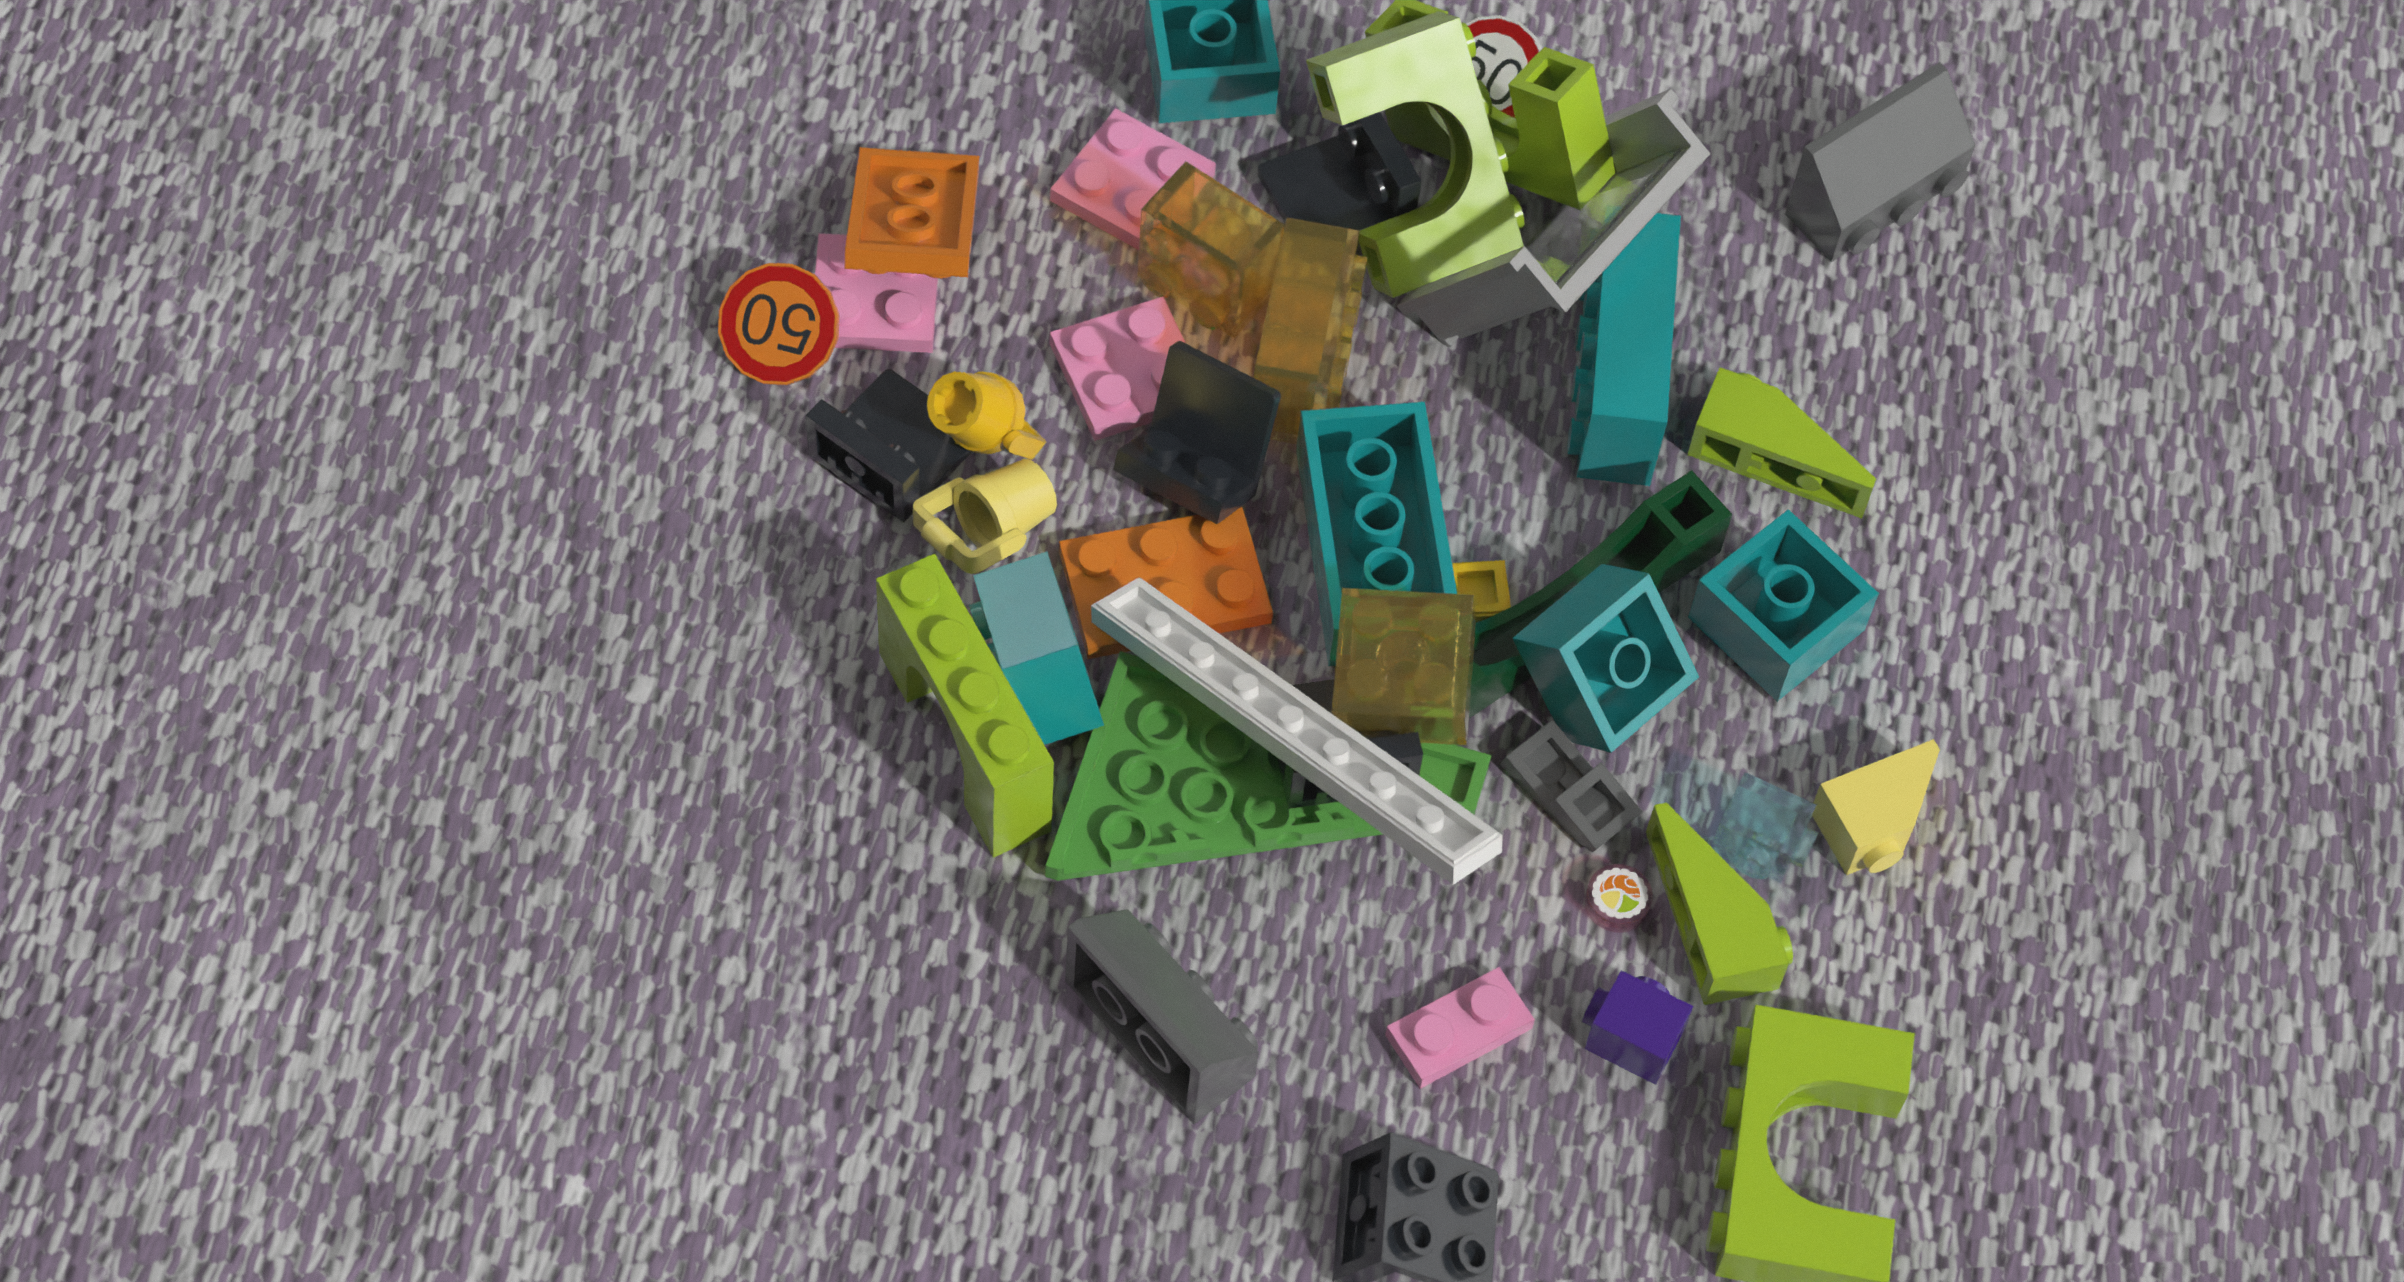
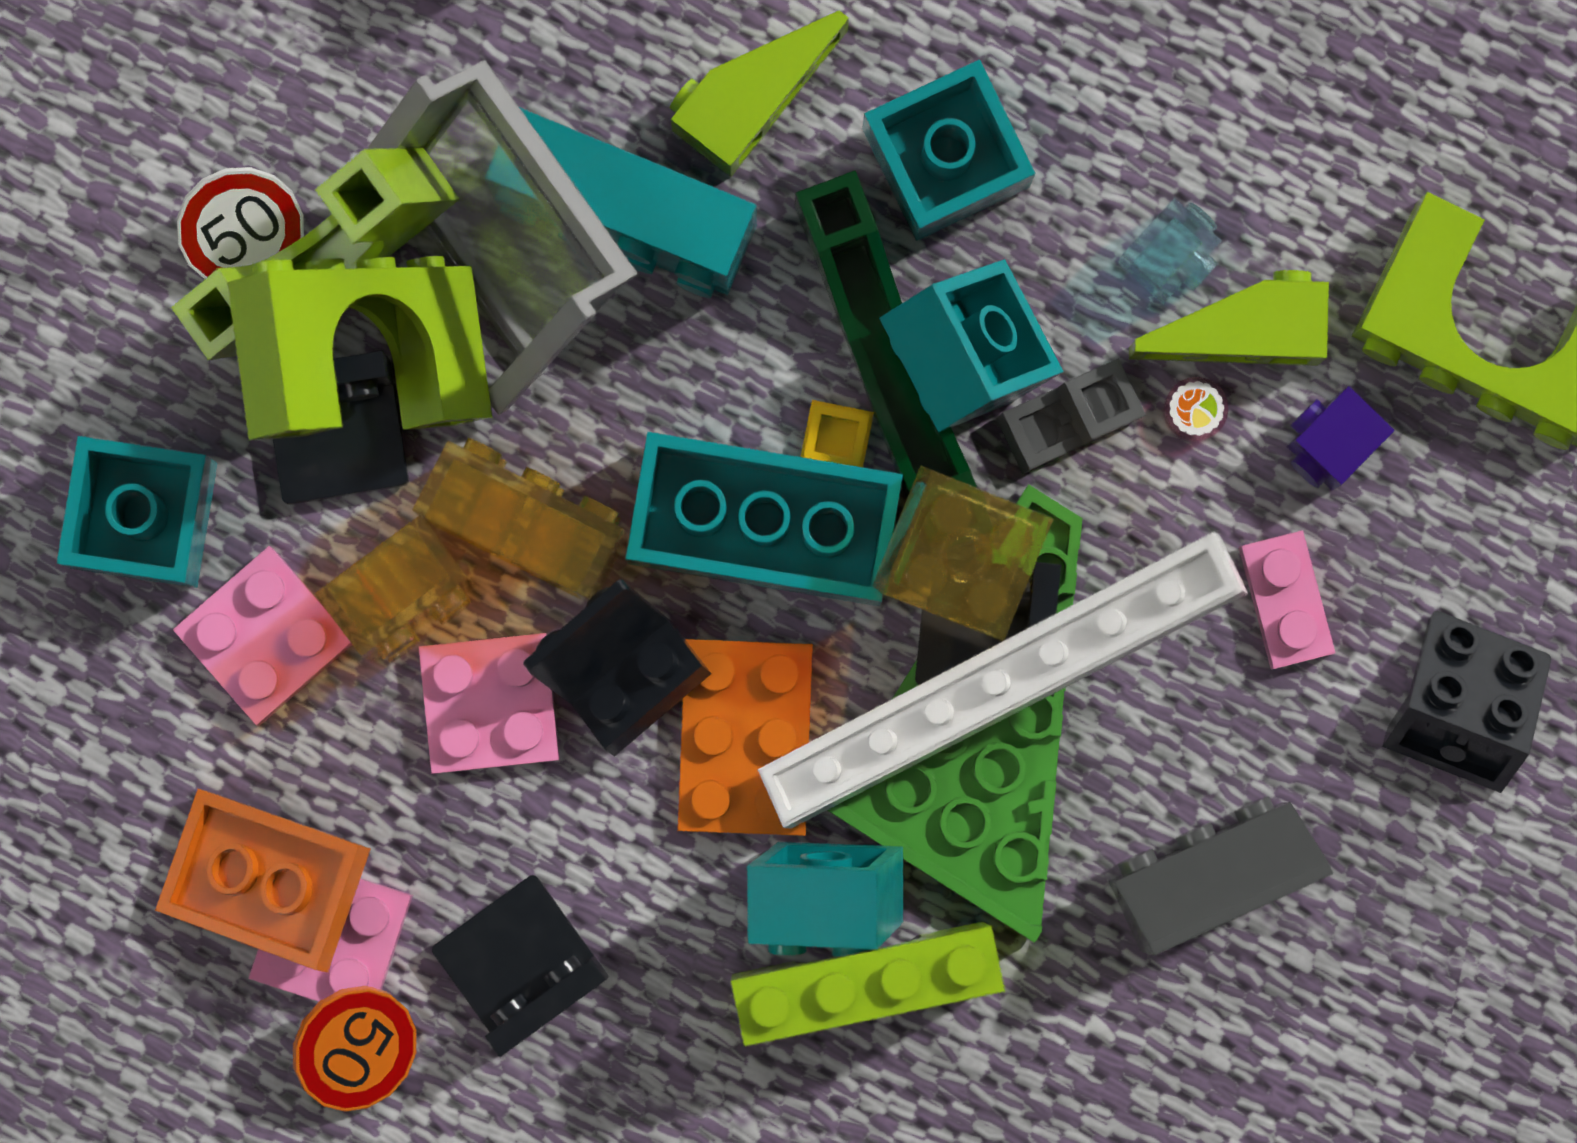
camera: 75 degrees left, 25 degrees up
light yellow piece [913,459,1057,574] -> none
yellow piece [927,371,1046,460] -> none
light yellow slope [1810,739,1940,875] -> none

